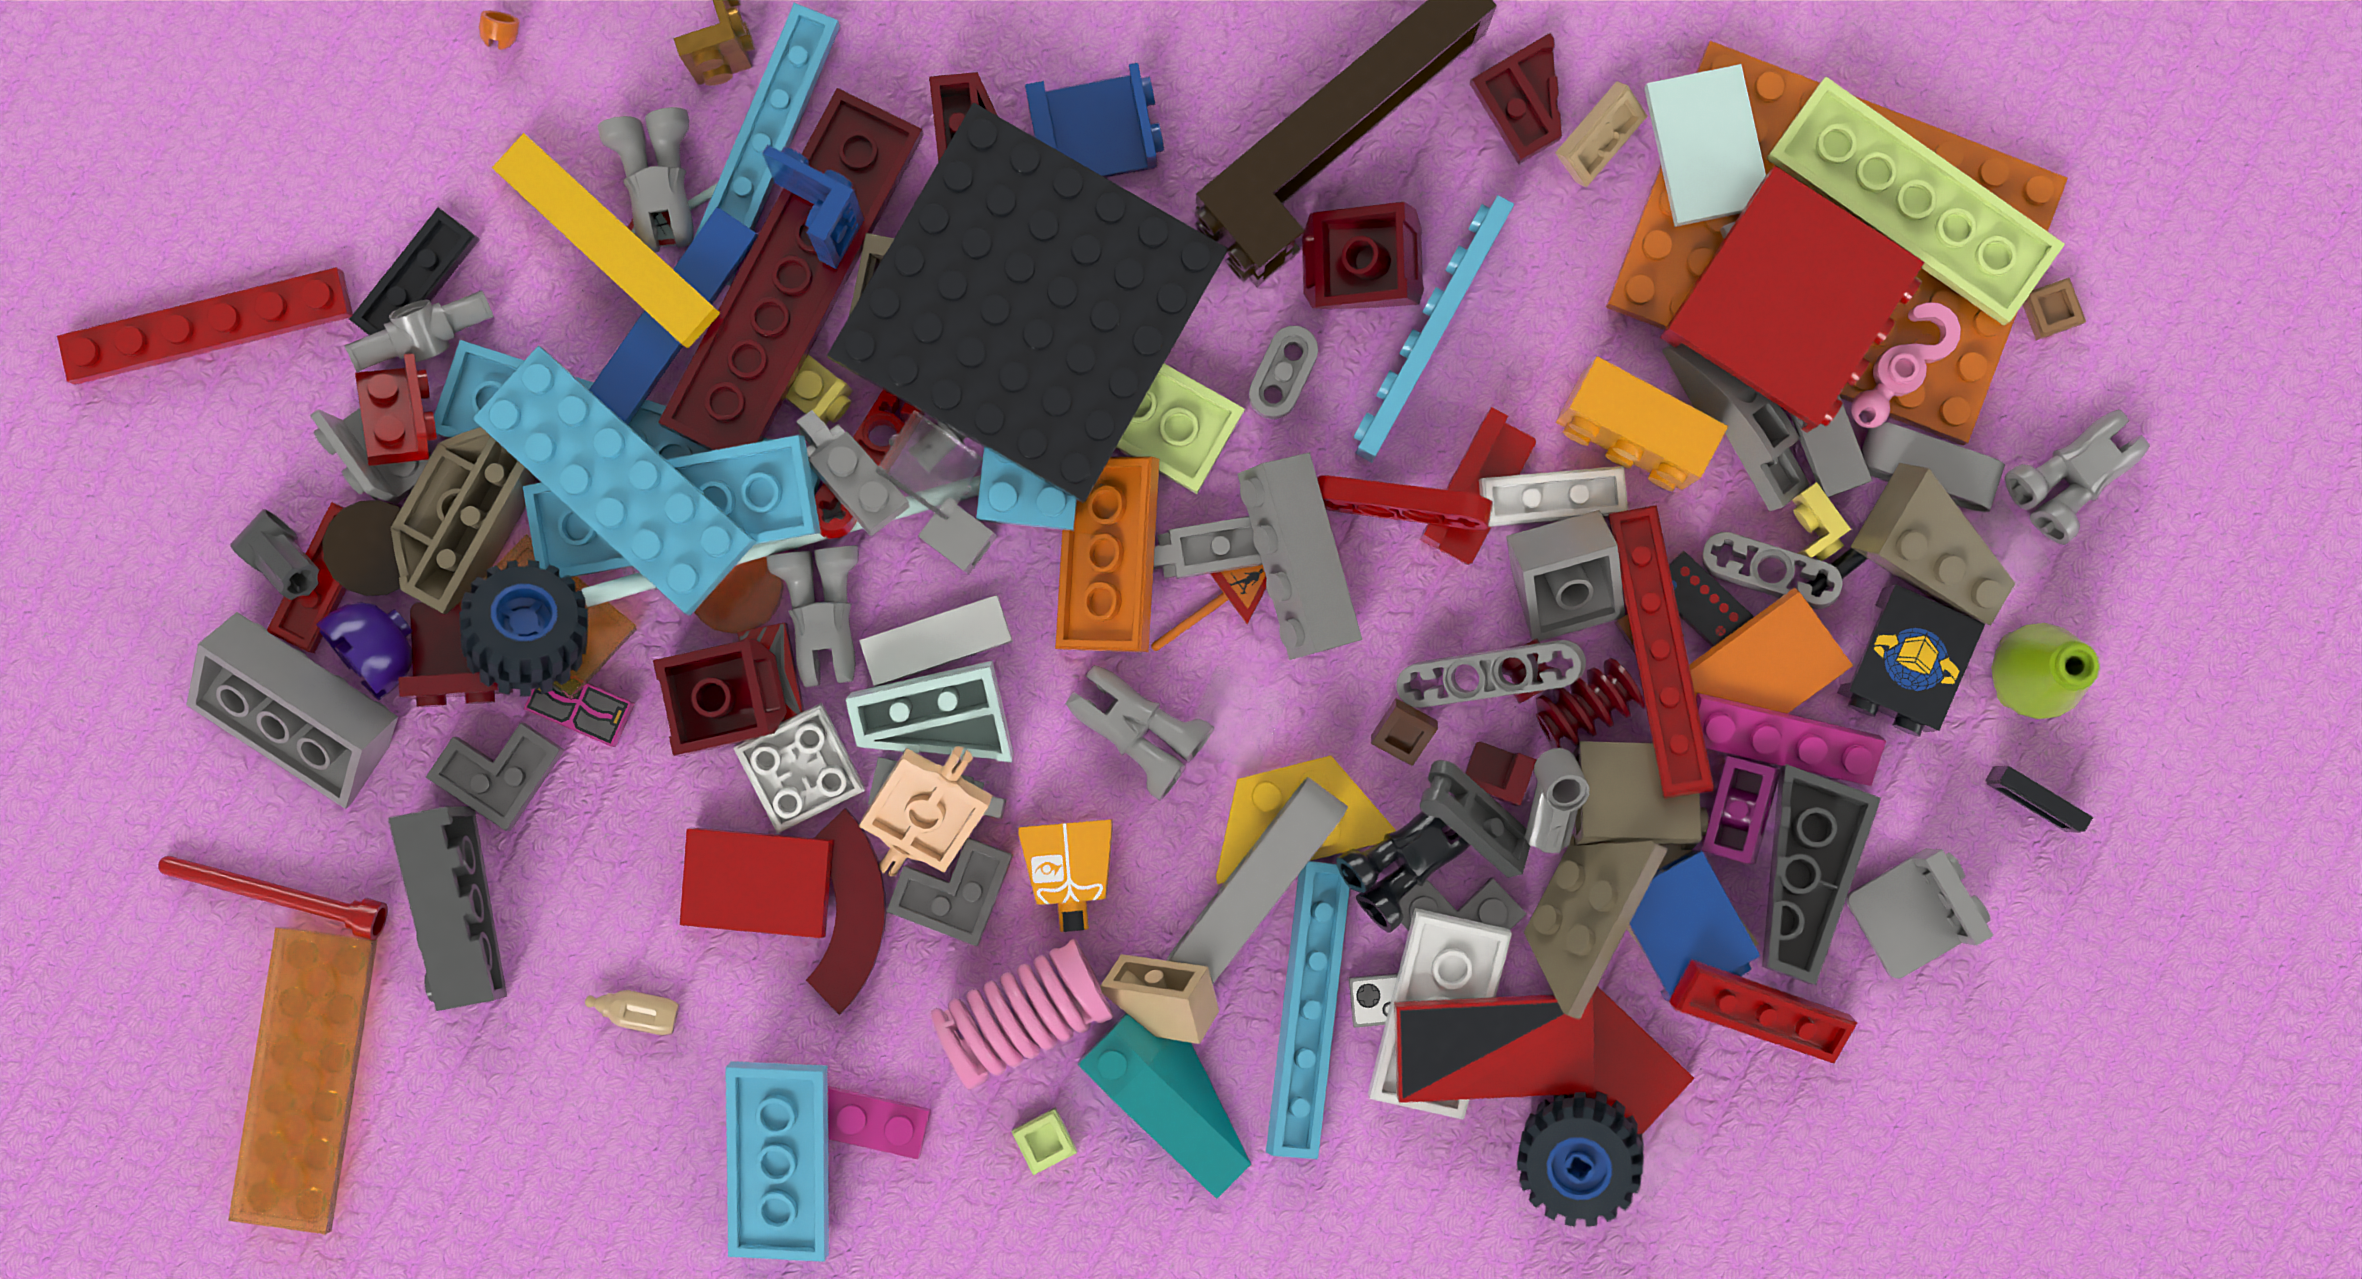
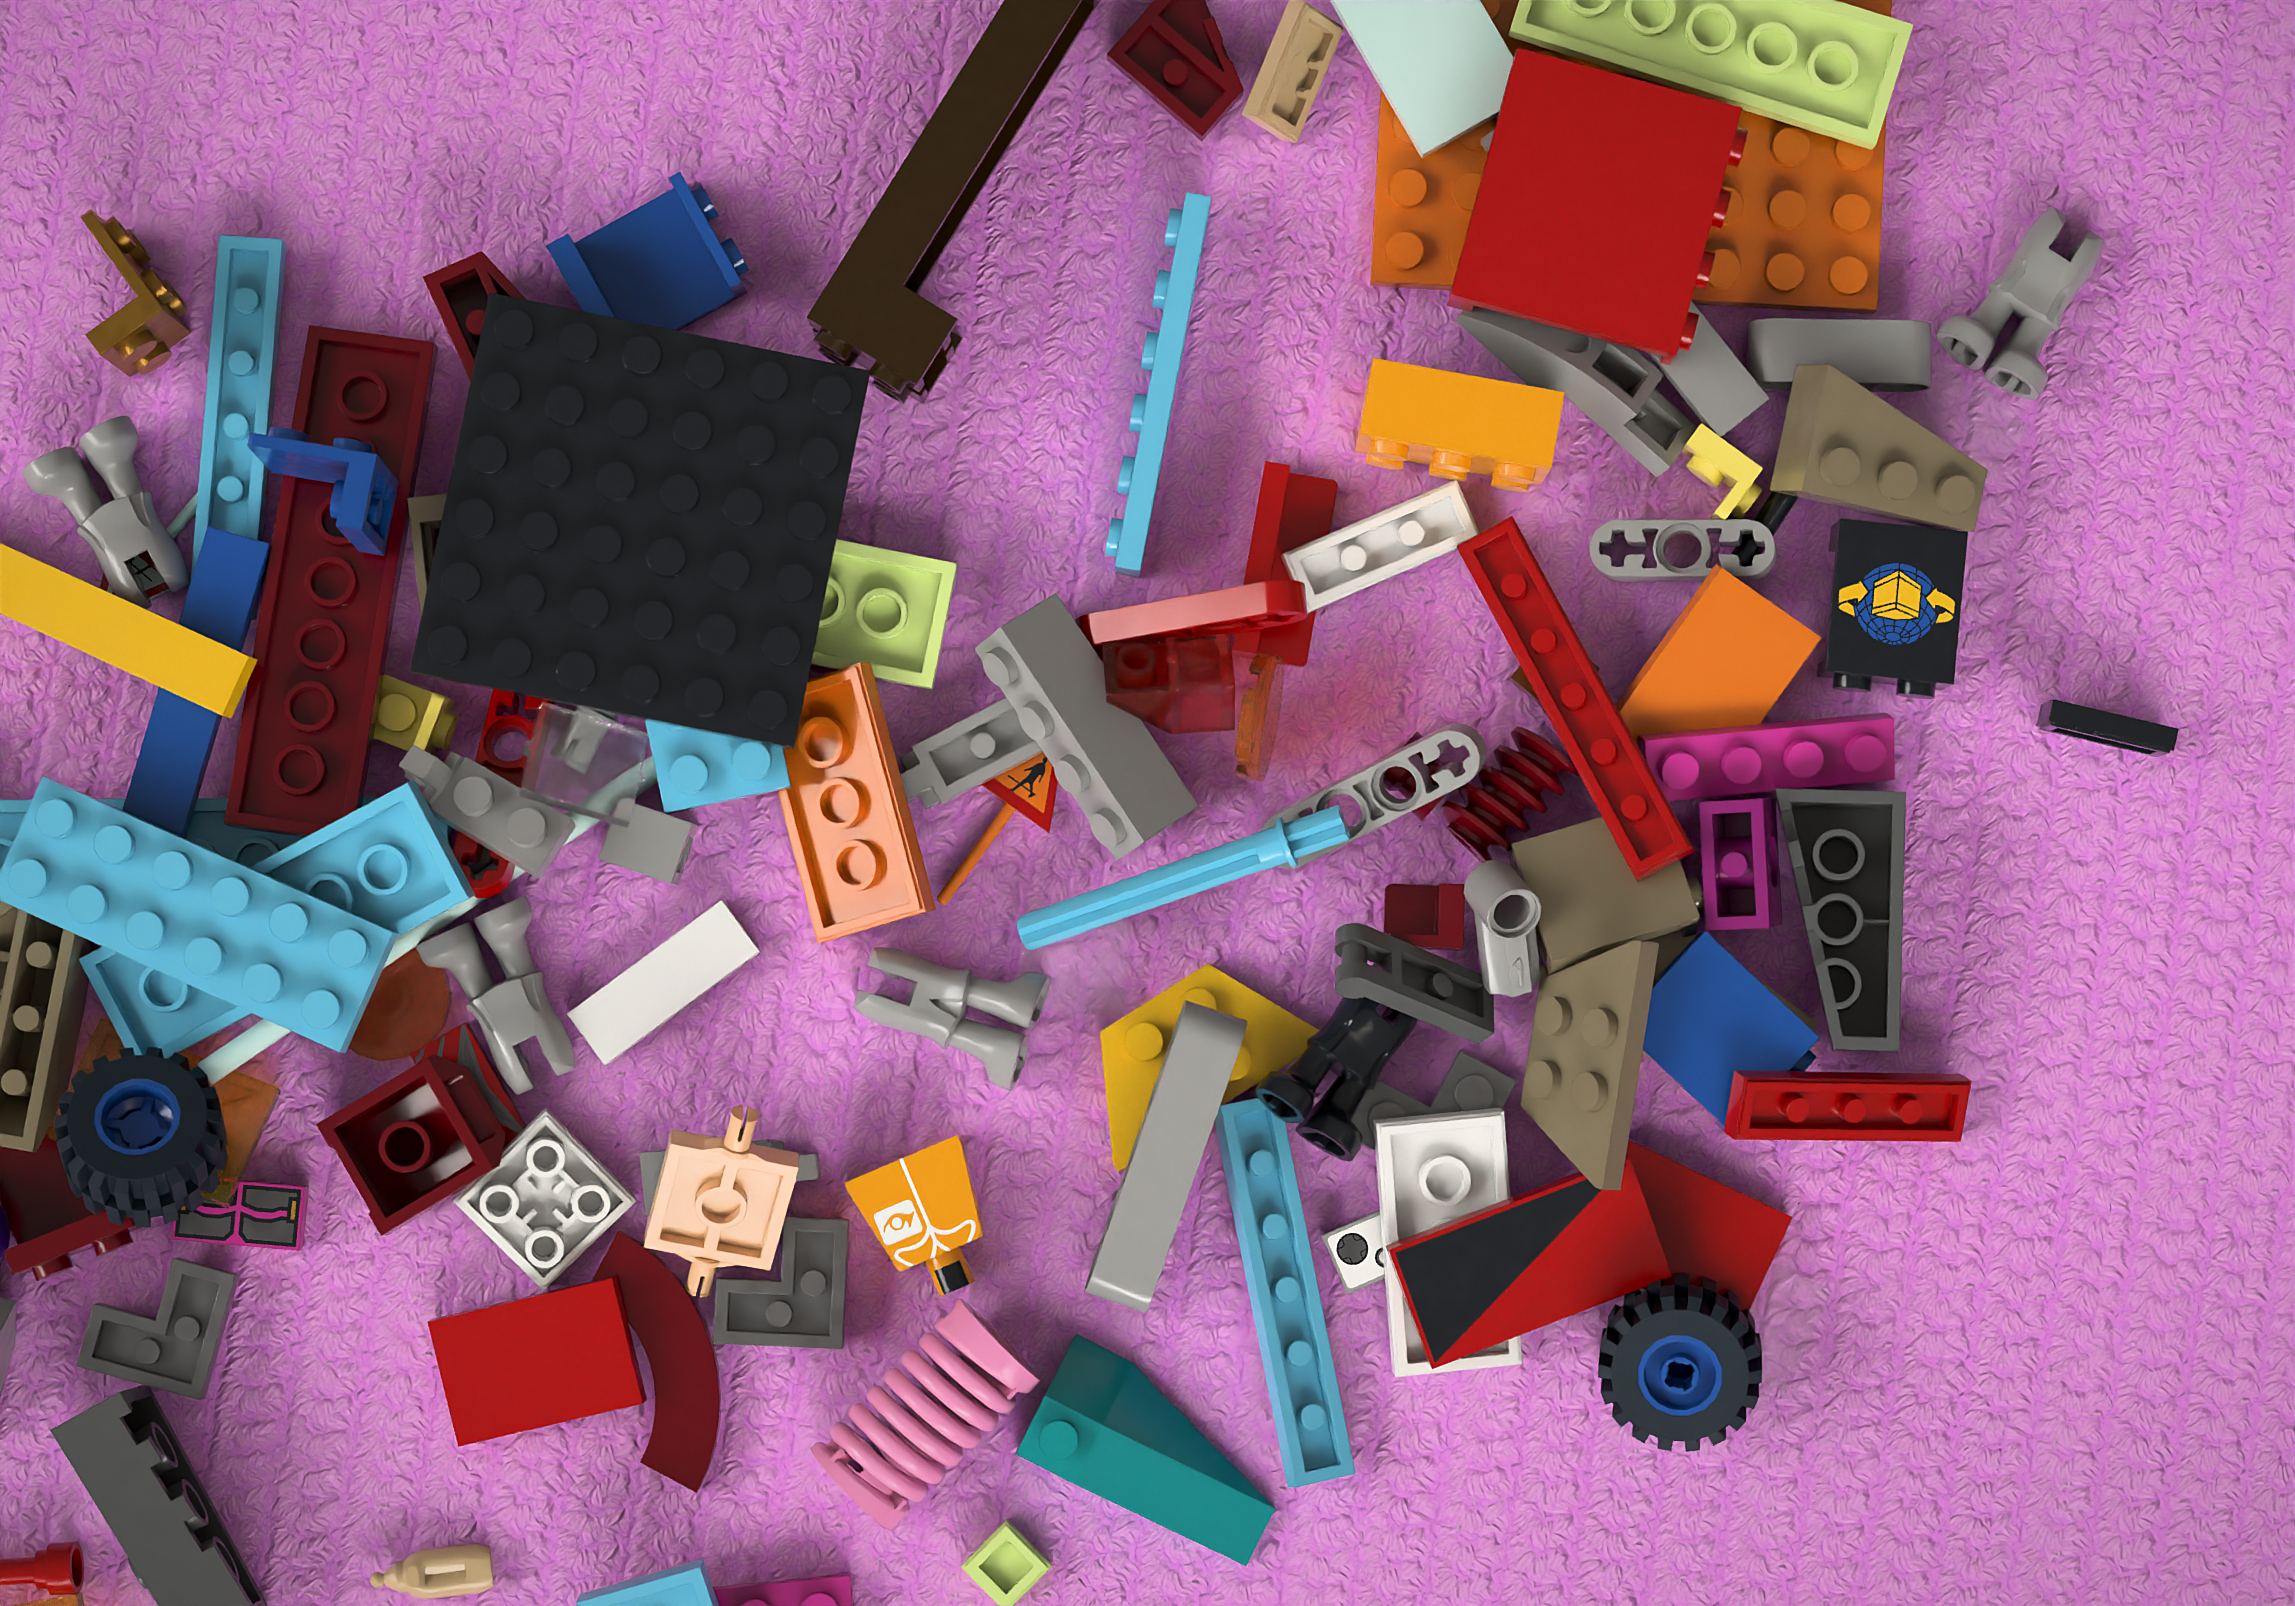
camera: 20 degrees left, 0 degrees up
light aqua wedge [845,661,1014,762] -> none
tan slope [1100,954,1219,1044] -> none
light grey plate [1249,326,1318,419] -> none
dark red slope [1302,201,1424,309] -> none
reddish brown plate [1371,698,1438,766] -> none
light grey slope [1506,510,1625,641] -> none
black tile [1669,551,1754,647] -> none
light grey bracket [1846,848,1993,978] -> none
bright pink piece [1851,302,1961,428] -> none
lime cone [1991,623,2100,719] -> none
medium nougat tile [2023,277,2086,341] -> none
none -> medium azure axle [1017,805,1350,950]
none -> clear red slope [1102,634,1235,734]
none -> clear orange tile [1235,653,1284,781]

